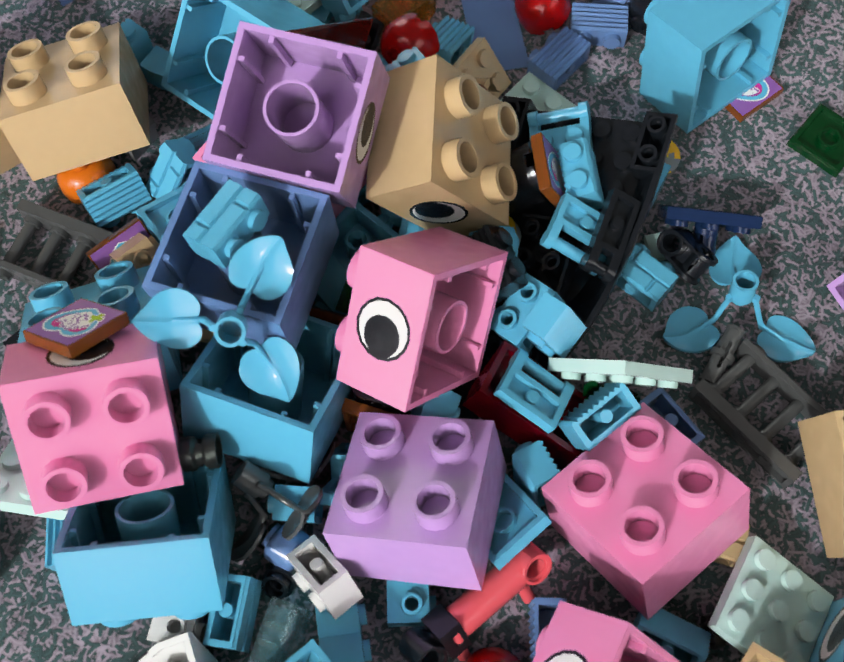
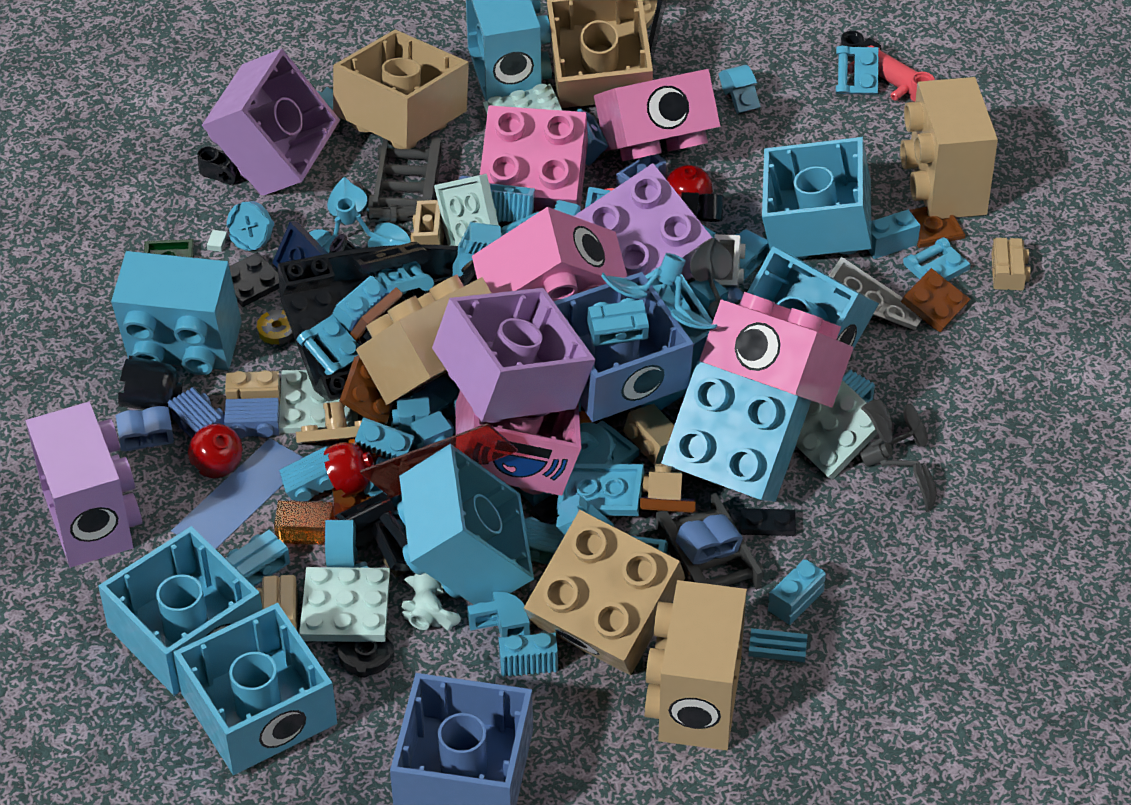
camera: 135 degrees left, 20 degrees down
tile [23,298,130,359] -> none
none -> light aqua piece [207,230,228,252]
none -> tan brick [225,370,281,404]
none -> medium azure tile [227,201,275,251]
none -> black plate [229,252,280,307]
none -> tan brick [411,200,445,245]
none -> medium blue brick [675,514,743,564]

